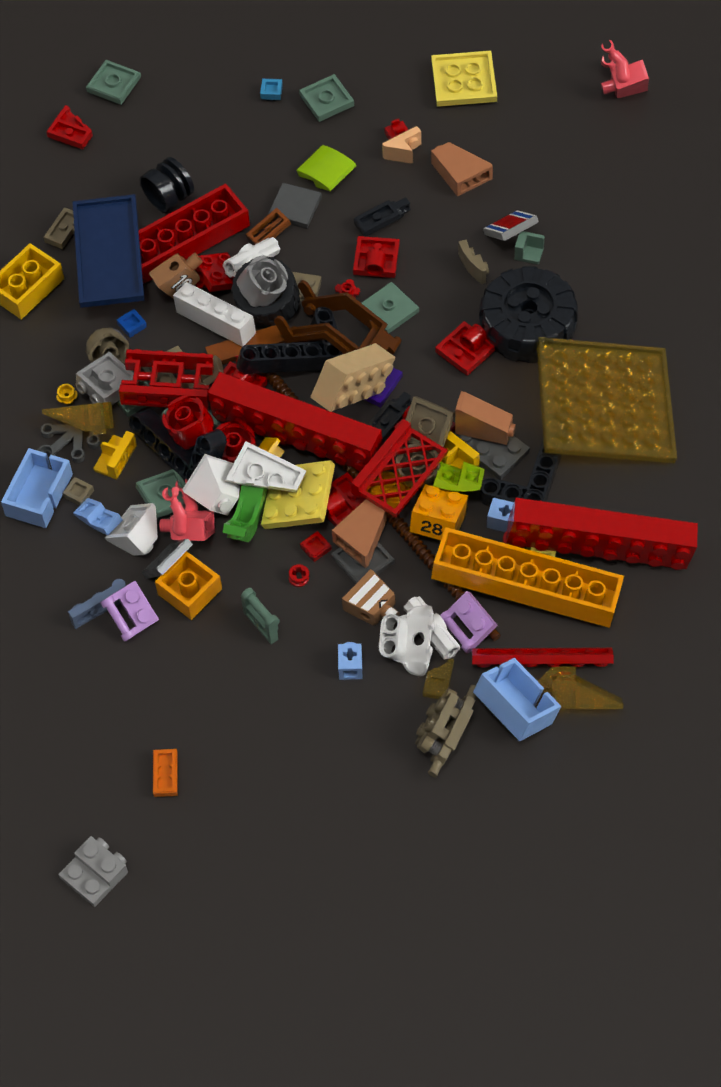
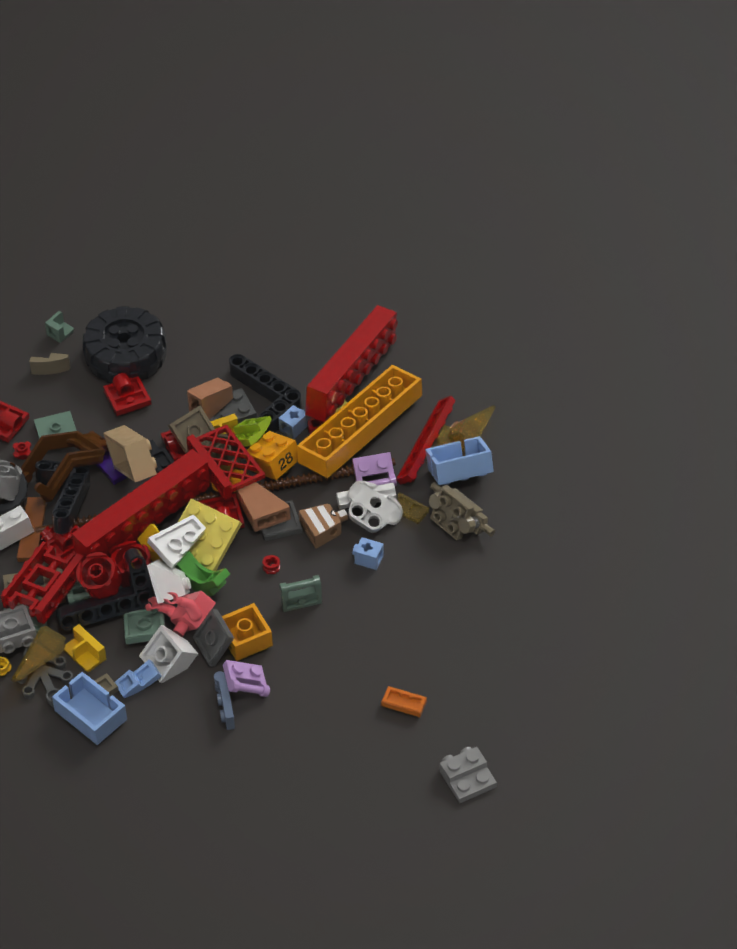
camera: 70 degrees left, 10 degrees down
red tile [300,531,332,562] -> none
tile [483,210,539,241] -> none
clear yellow plate [537,337,677,463] -> none

